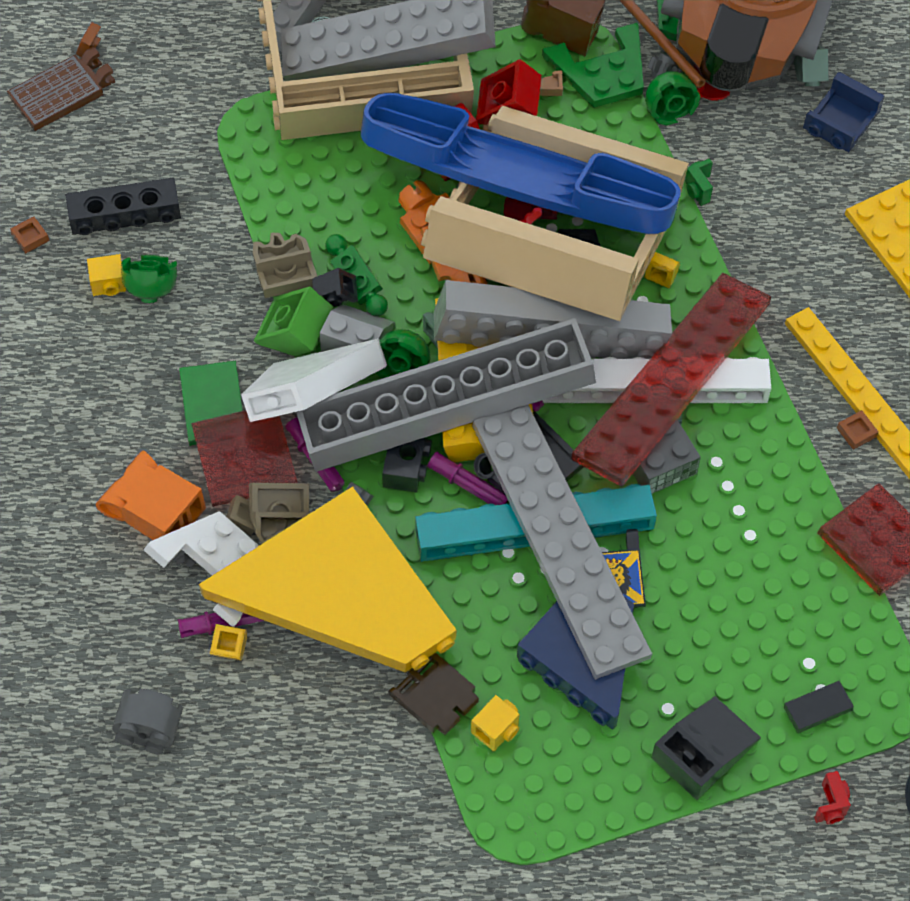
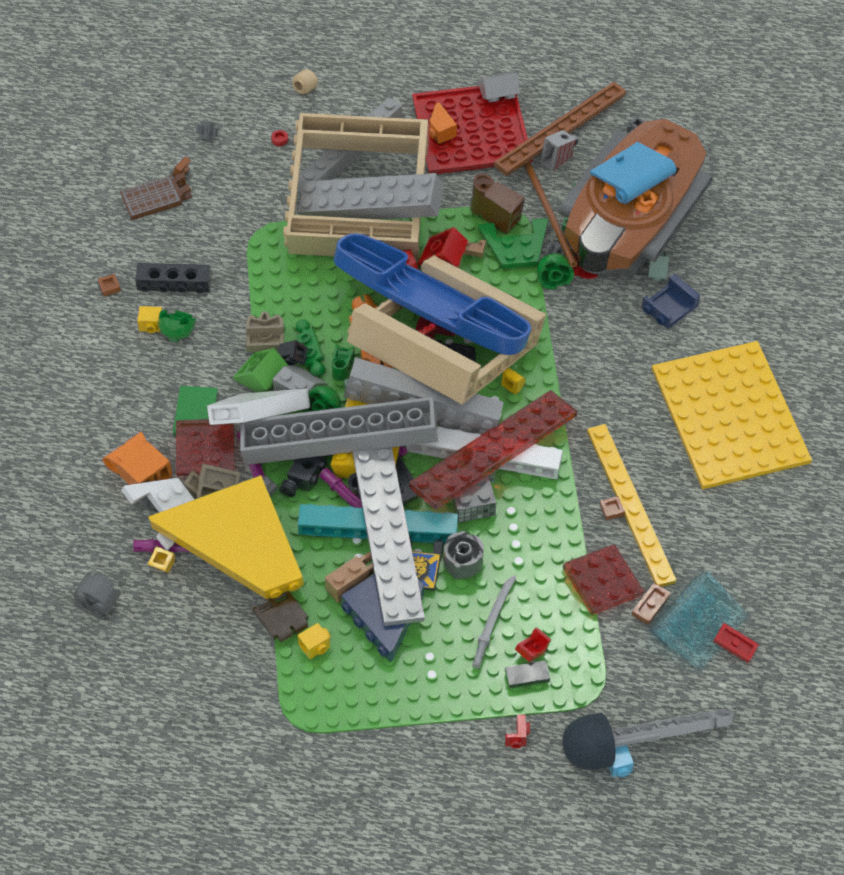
camera: 15 degrees right, 5 degrees down
black slope [651,696,761,800] -> none
green bracket [685,159,713,206] -> none
none -> black bush [279,479,299,498]
none -> medium nougat hinge [325,552,374,603]
none -> green piece [332,344,355,381]
none -> dark grey brick [443,531,484,579]
none -> light grey sword [472,575,516,669]
none -> red bracket [515,628,551,662]

